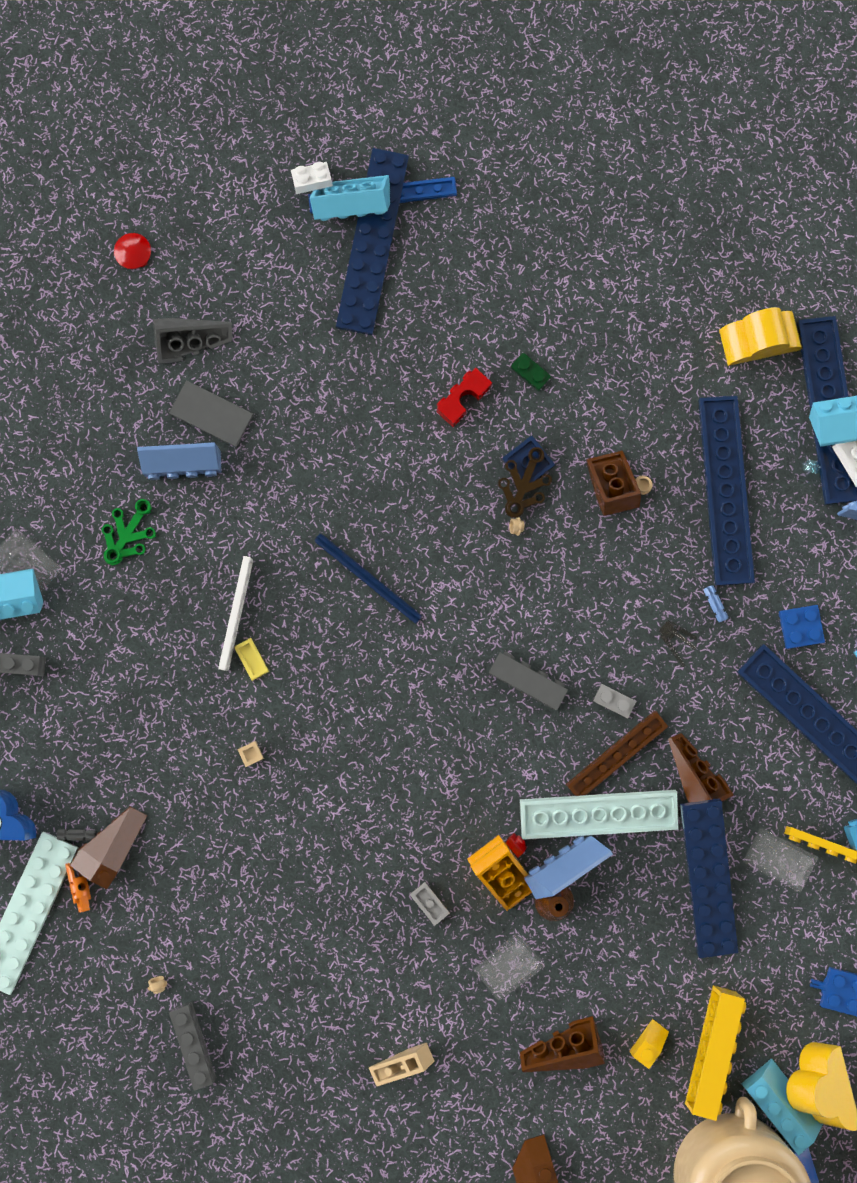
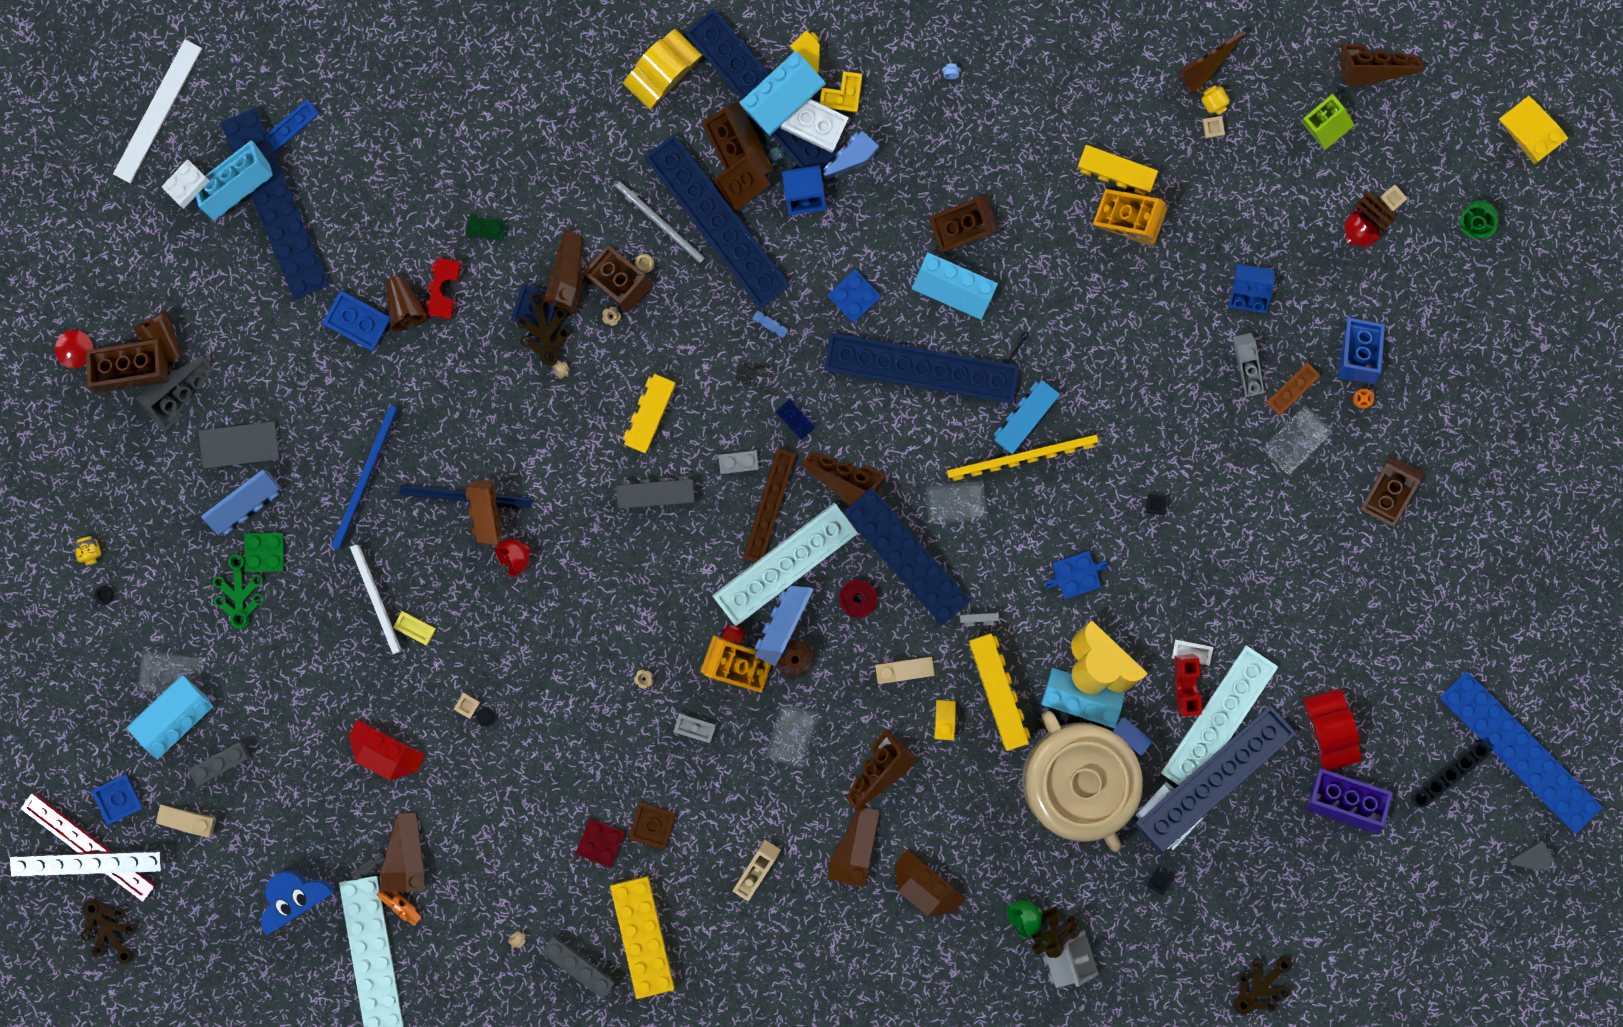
camera: 30 degrees left, 5 degrees up
none -> yellow head [74,536,101,566]
none -> reddish brown slope [86,339,169,393]
none -> black plate [94,586,114,605]
none -> white tile [113,40,202,184]
none -> reddish brown cone [133,310,181,365]
none -> green plate [244,533,284,572]
none -> blue plate [322,290,390,351]
none -> blue tile [332,405,398,550]
none -> red wedge [349,719,425,780]
none -> reddish brown cone [386,275,427,331]
none -> dark orange slope [466,479,502,545]
none -> black plate [476,708,496,727]
none -> red cylinder [495,538,531,578]
none -> reddish brown wedge [544,229,582,315]
none -> dark red plate [575,818,625,868]
none -> tan plate [602,307,621,326]
none -> yellow brick [610,876,675,999]
none -> light grey bar [615,181,705,264]
none -> yellow brick [623,374,676,454]
none -> reddish brown tile [628,802,676,850]
none -> tan plate [634,670,653,689]
none -> reddish brown slope [702,103,774,176]
none -> reddish brown plate [712,152,771,212]
none -> clear blue plate [776,399,815,440]
none -> blue slope [782,165,827,216]
none -> reddish brown wedge [827,807,880,887]
none -> dark red plate [839,580,877,618]
none -> tan slope [875,657,935,684]
none -> light grey plate [959,613,999,626]

